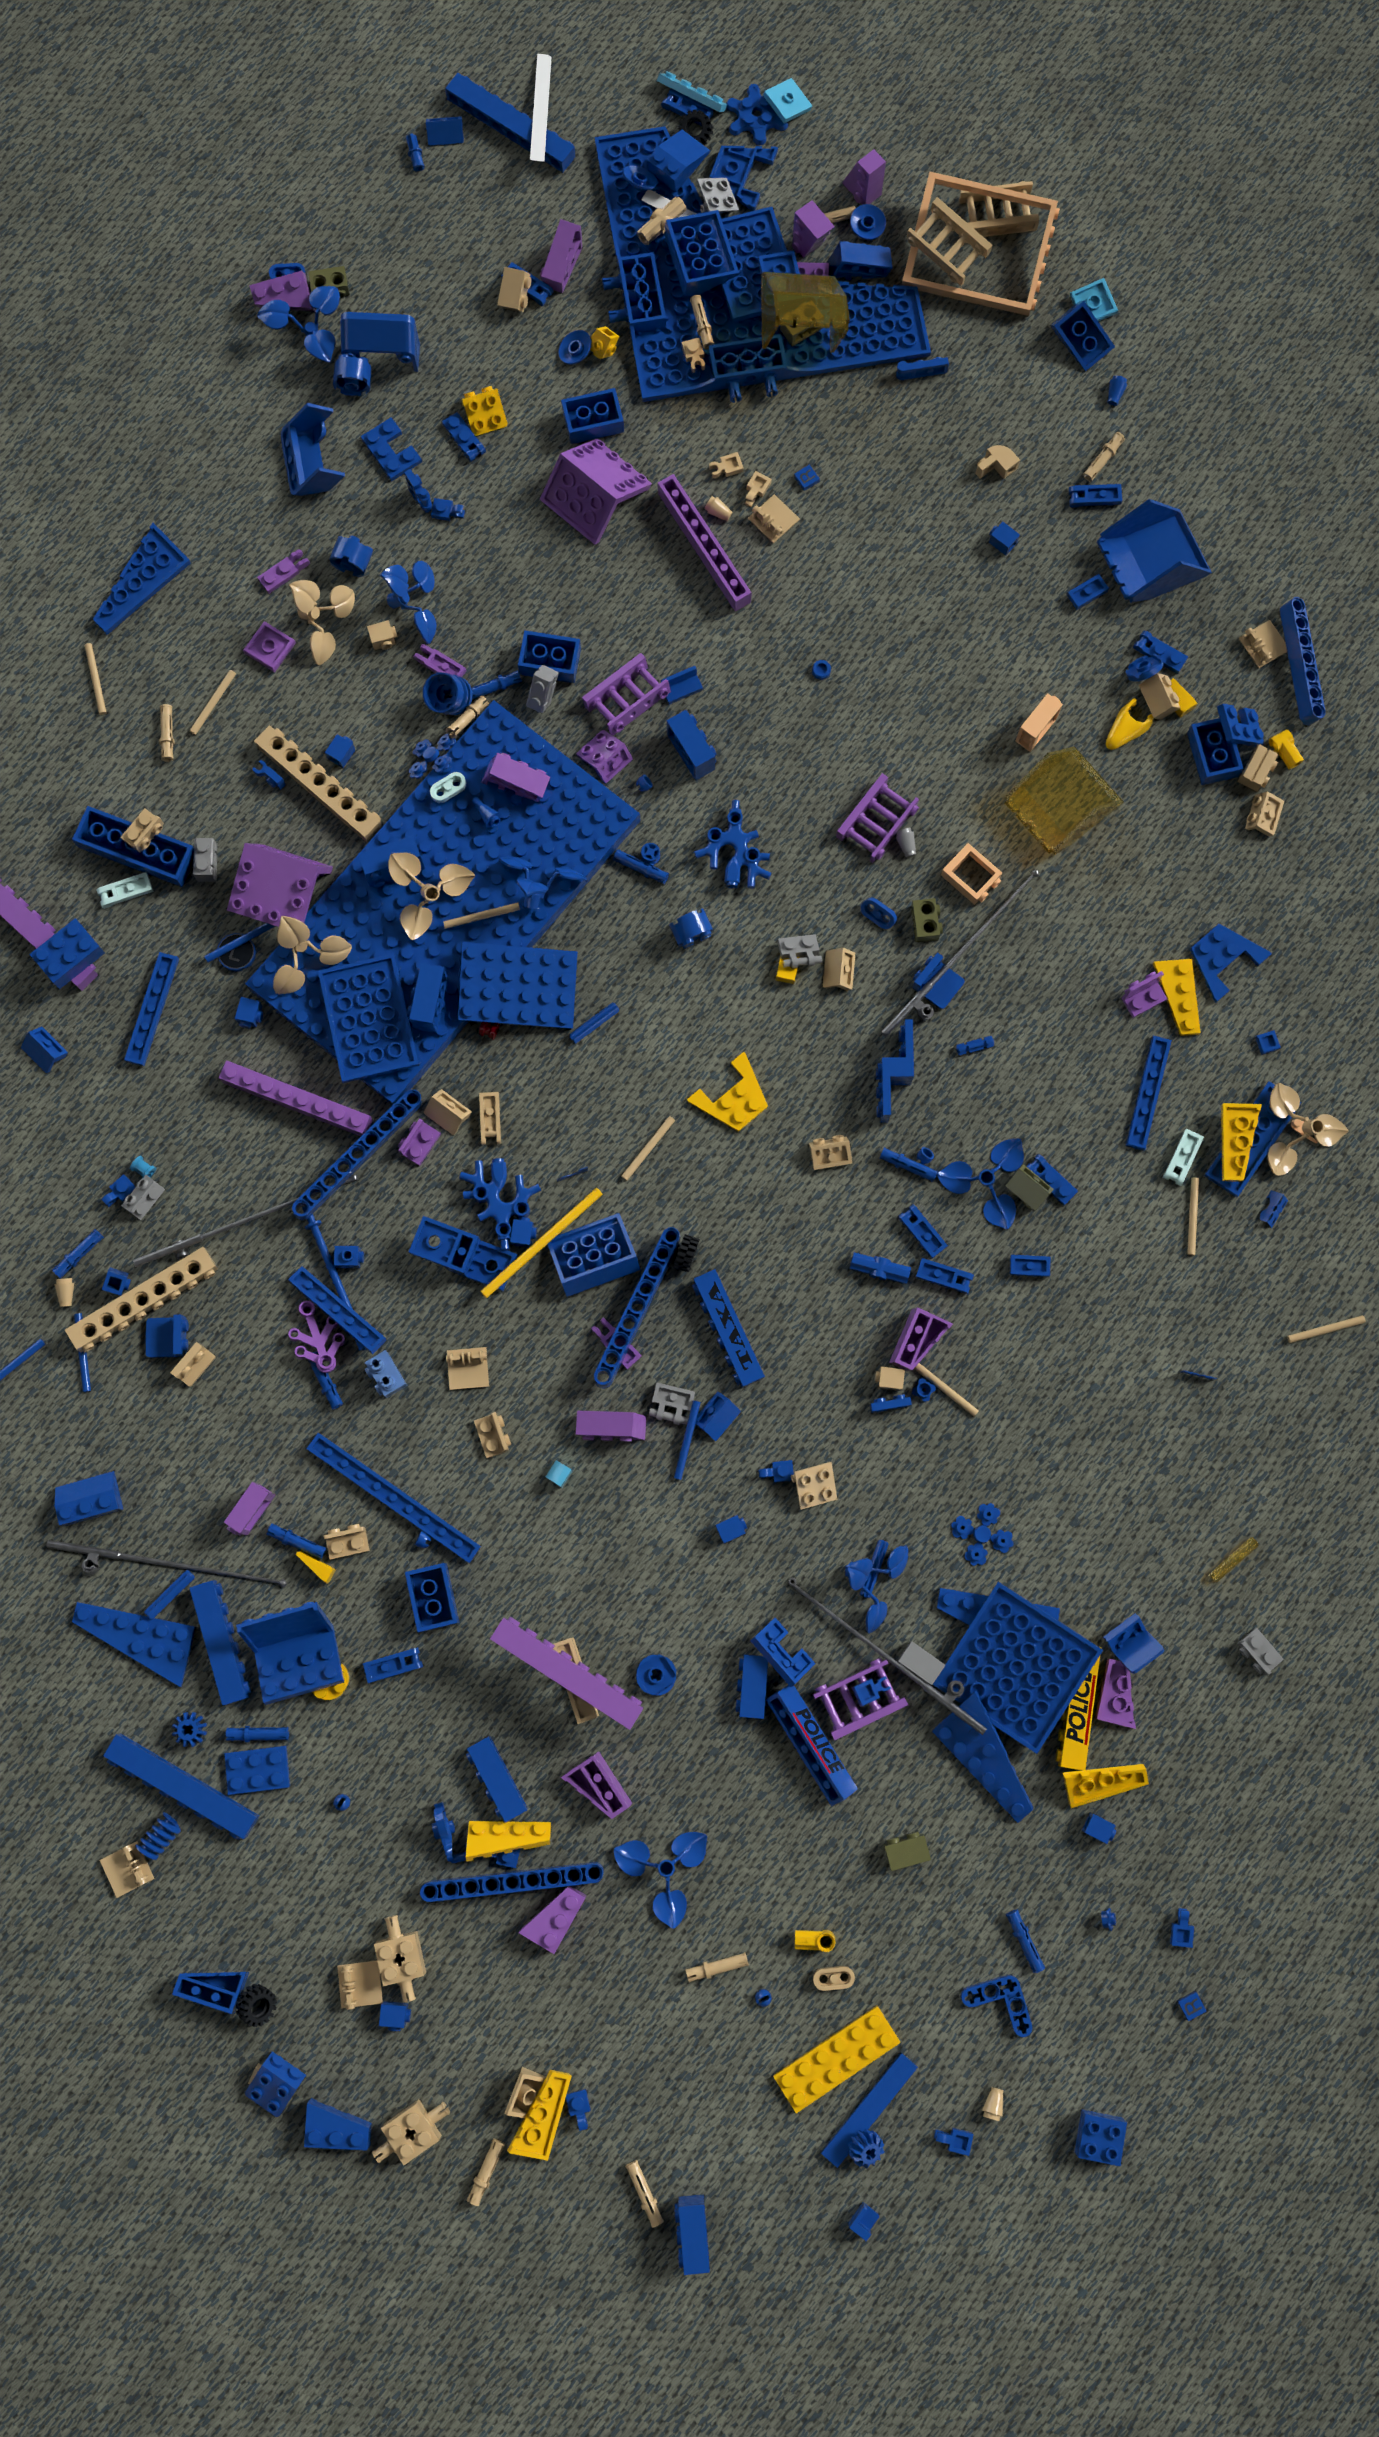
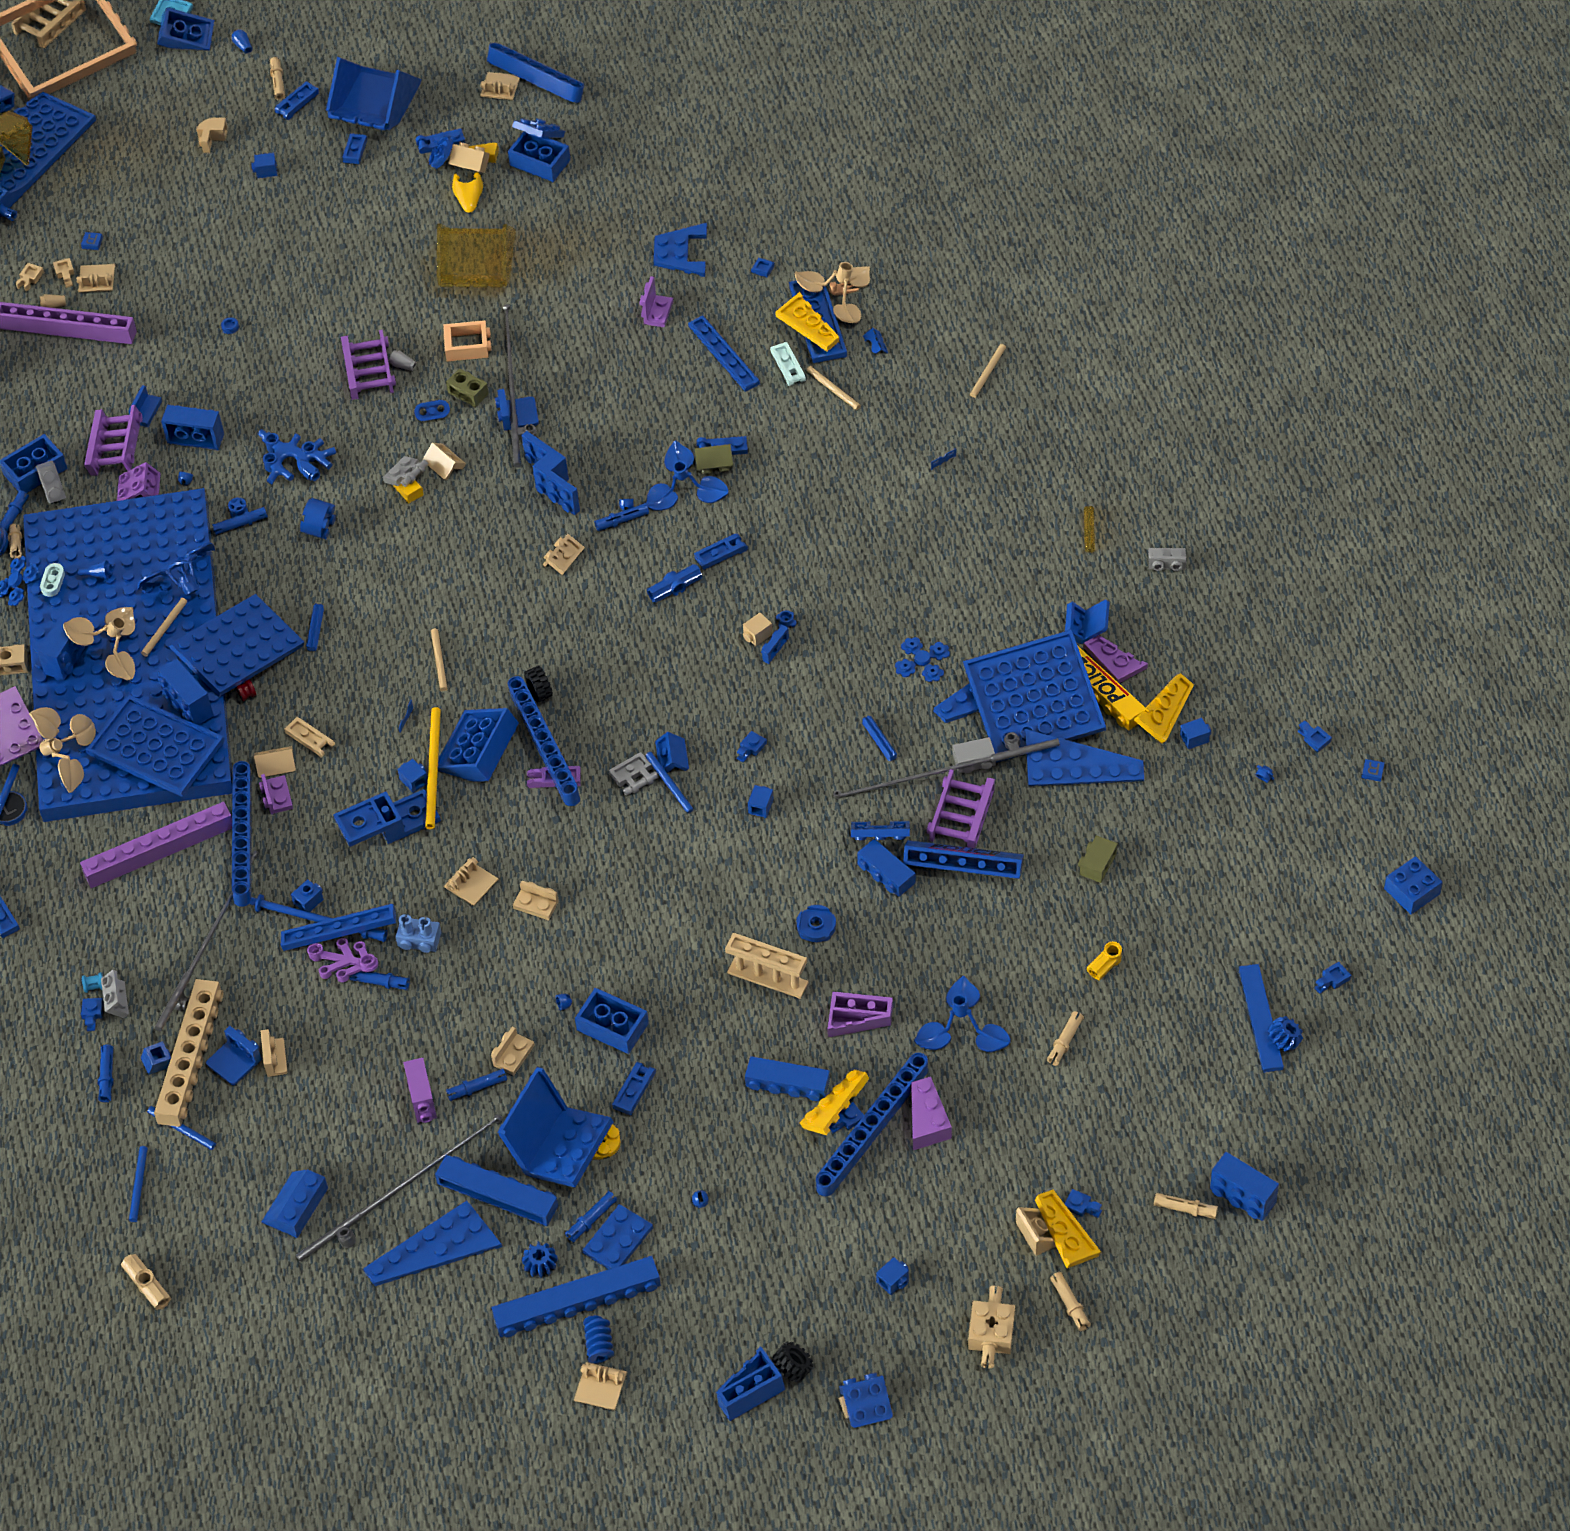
camera: 45 degrees left, 25 degrees down
tan cone [54,1278,74,1307] -> none
blue axle [144,1570,195,1619] -> none
blue brick [235,997,263,1029] -> none
yellow slope [296,1551,336,1584] -> none
blue wedge [304,2098,372,2150] -> none
blue plate [307,1433,481,1563] -> none
tan hinge [337,1960,383,2010] -> none
tan brick [374,1915,426,2003] -> none
blue animal [432,1802,467,1863] -> none
blue plant [459,1158,541,1250] -> none
medium lavender wedge [481,753,550,802] -> none
medium lavender brick [490,1617,644,1730] -> none
medium azure brick [545,1460,572,1488] -> none
medium lavender wedge [576,1411,646,1442] -> none
yellow wing [687,1052,768,1132] -> none
blue brick [692,1269,765,1388] -> none
blue hinge [755,1989,772,2007] -> none
yellow plate [773,2005,901,2114] -> none
tan hinge [791,1462,837,1510] -> none
tan plate [813,1966,855,1991] -> none
blue plant [845,1545,908,1634] -> none
blue panel [848,2202,879,2241] -> none
blue plate [852,1676,891,1707] -> none
medium lavender wedge [889,1307,953,1371] -> none
blue plate [896,357,949,380] -> none
blue plate [898,1204,948,1259] -> none
tan fence [907,197,992,286] -> none
tan bar [914,1363,979,1417] -> none
blue axle [956,1036,994,1056] -> none
blue beam [961,1975,1032,2037] -> none
tan cone [982,2087,1004,2121] -> none
blue pin [1006,1909,1045,1973] -> none
blue plate [1010,1255,1051,1277] -> none
light nougat window [1015,693,1063,752] -> none
yellow wing [1153,959,1201,1036] -> none
tan brick [1237,744,1278,792] -> none
tan bracket [1245,791,1284,837] -> none
yellow piece [1268,729,1304,770] -> none

